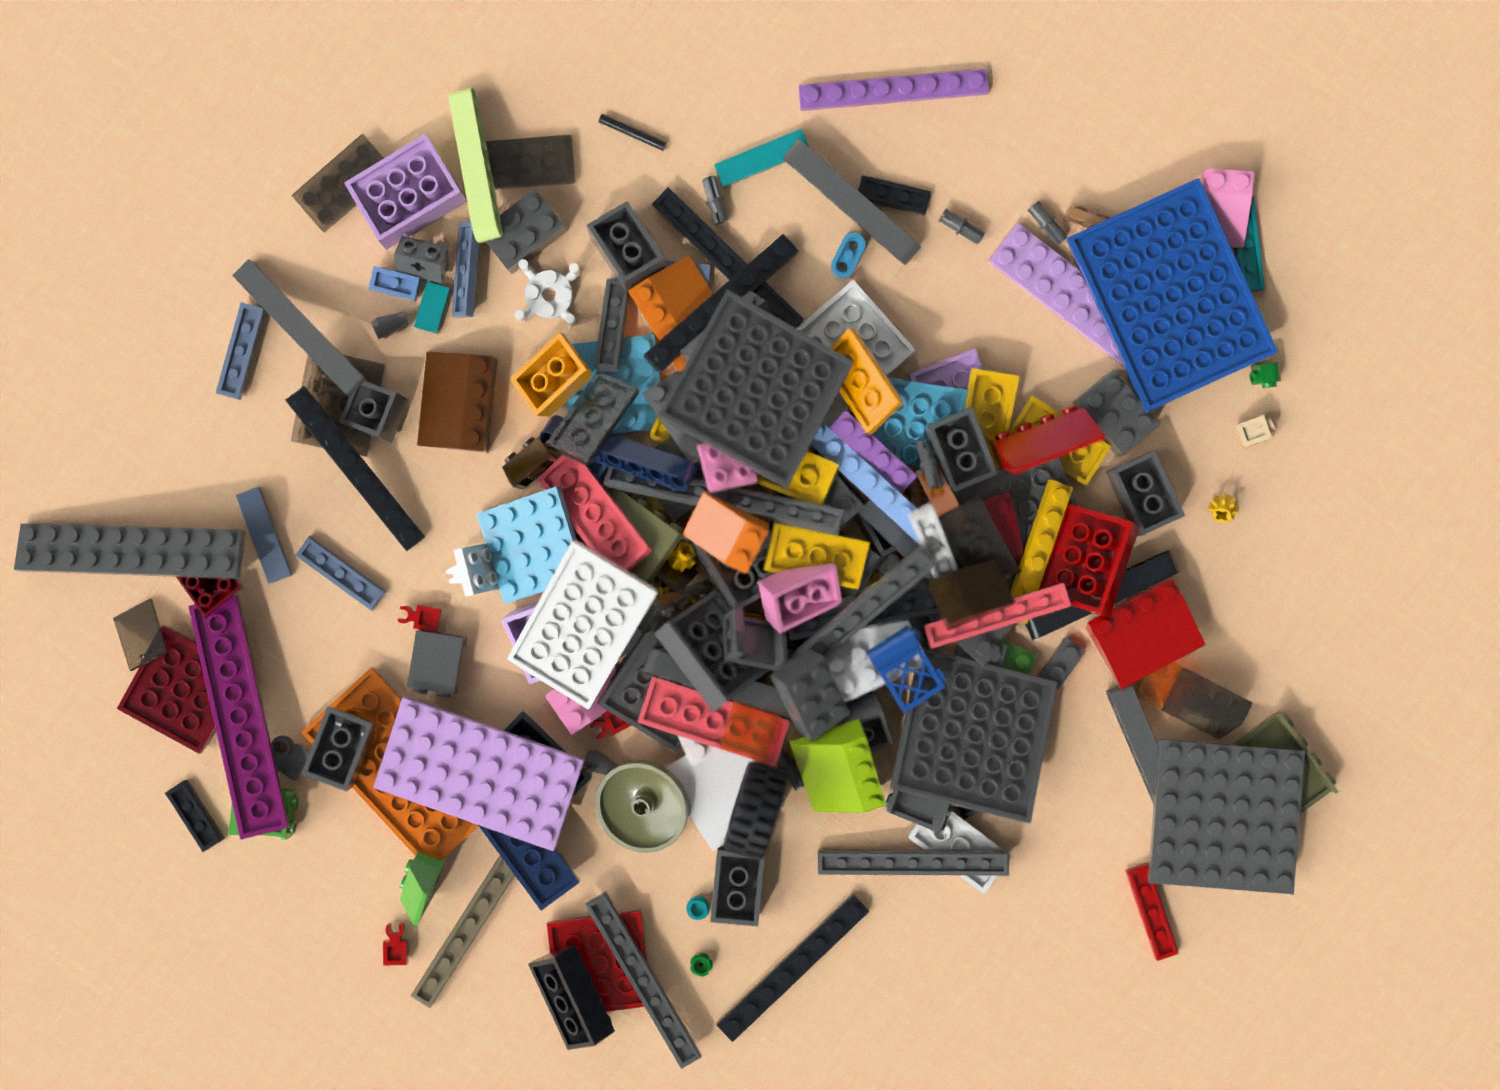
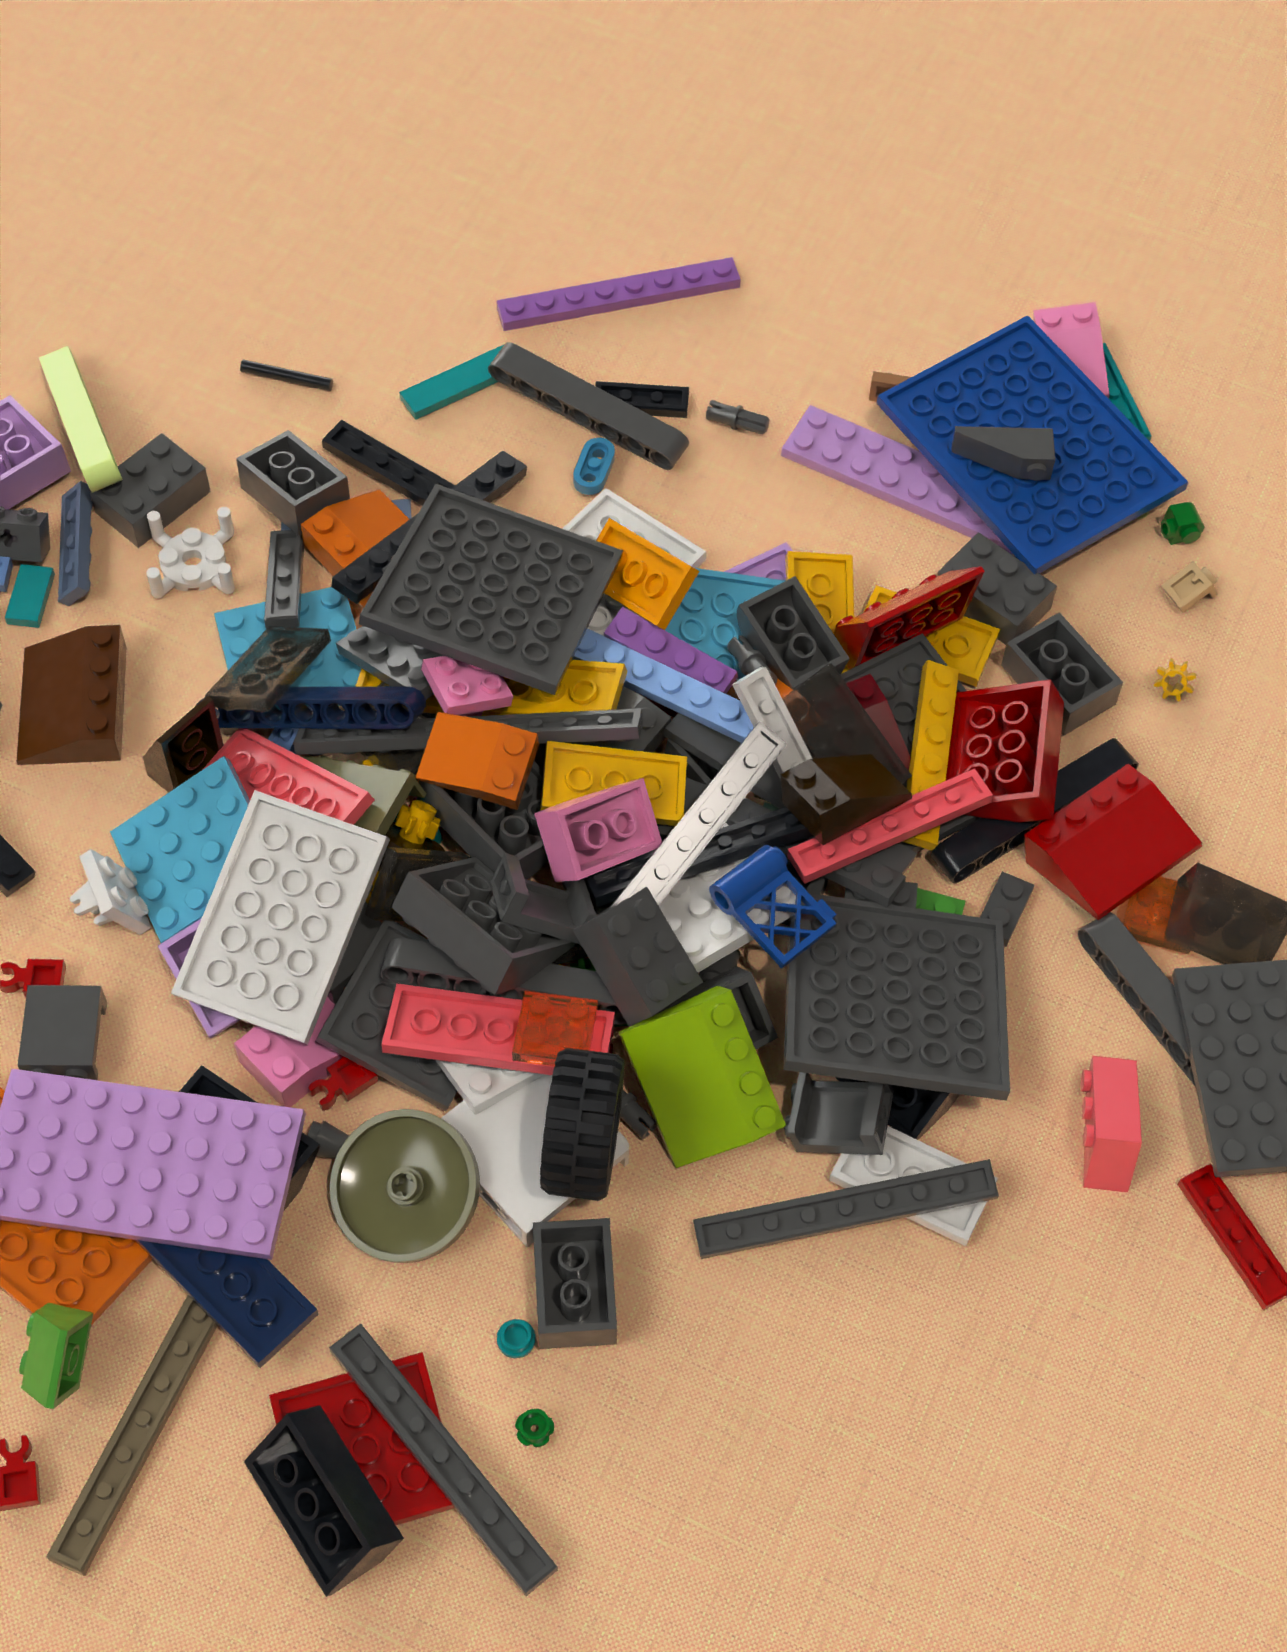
camera: 10 degrees left, 30 degrees down
clear smoke plate [486,134,576,190] -> none
light orange brick [510,332,592,417] -> none
dark grey axle [702,176,729,225] -> none
black plate [716,893,869,1042] -> none
dark grey axle [1027,201,1067,245] -> none
none -> dark grey slope [951,426,1055,481]
none -> coral wedge [1081,1055,1142,1192]

